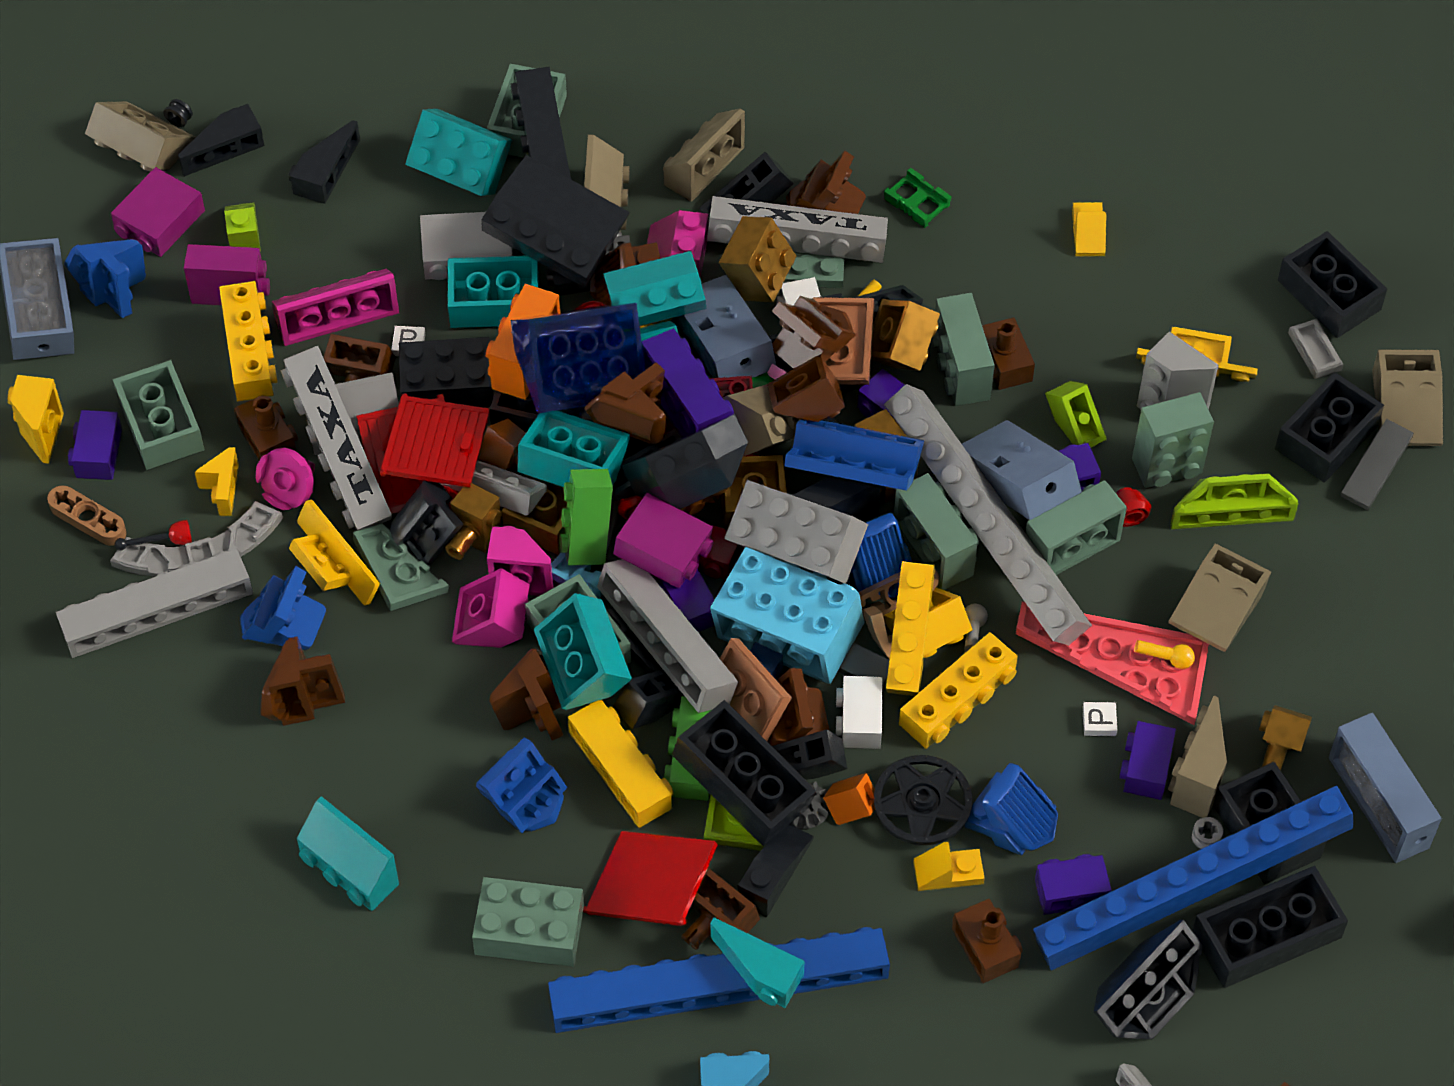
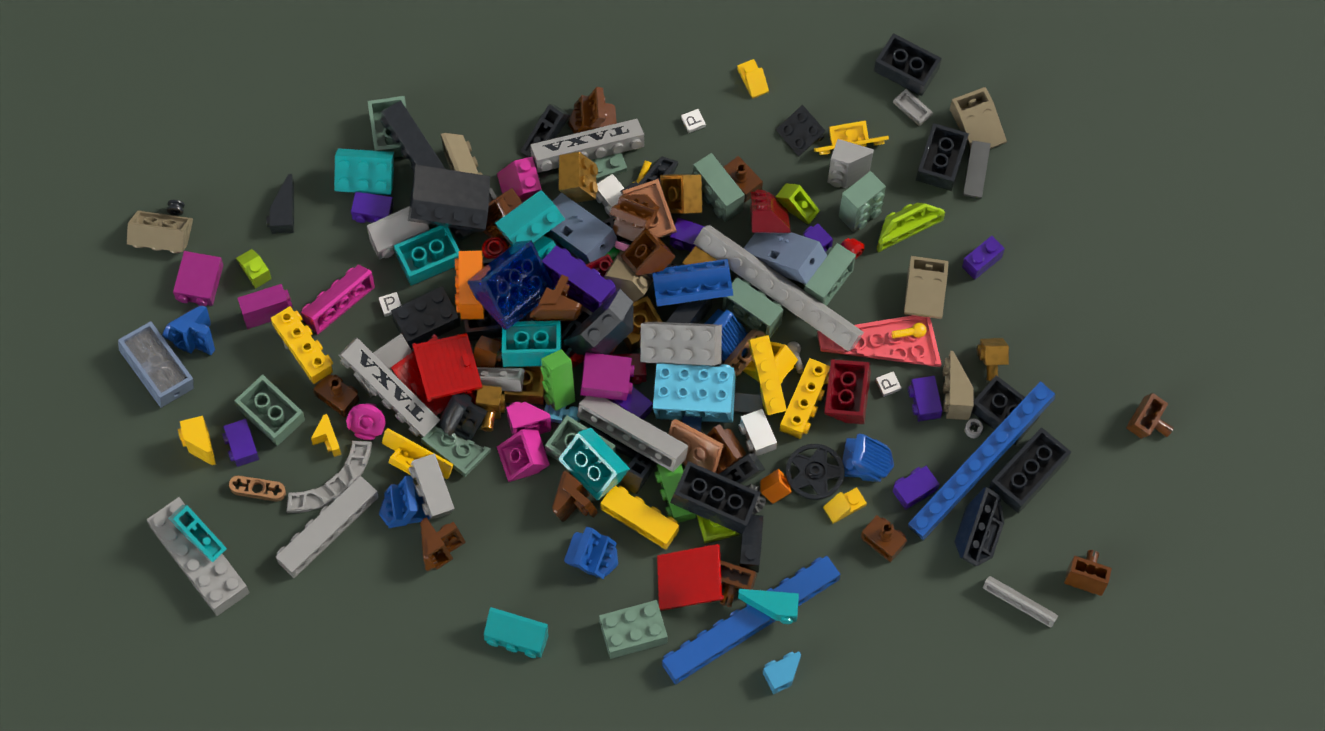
camera: 25 degrees left, 10 degrees up
hinge [115,520,192,550] -> none
black slope [178,104,265,177] -> none
reddish brown brick [324,334,396,382] -> none
dark tan slope [663,108,745,202] -> none
light nougat slope [863,606,893,660] -> none
green piece [884,167,952,228] -> none
sand blue brick [1328,712,1442,863] -> none
none -> dark purple brick [351,192,394,223]
none -> light grey slope [409,453,454,519]
none -> white tile [681,109,706,133]
none -> dark red slope [750,190,790,233]
none -> black hinge [776,104,826,156]
none -> dark red slope [824,359,871,424]
none -> dark purple brick [962,236,1005,280]

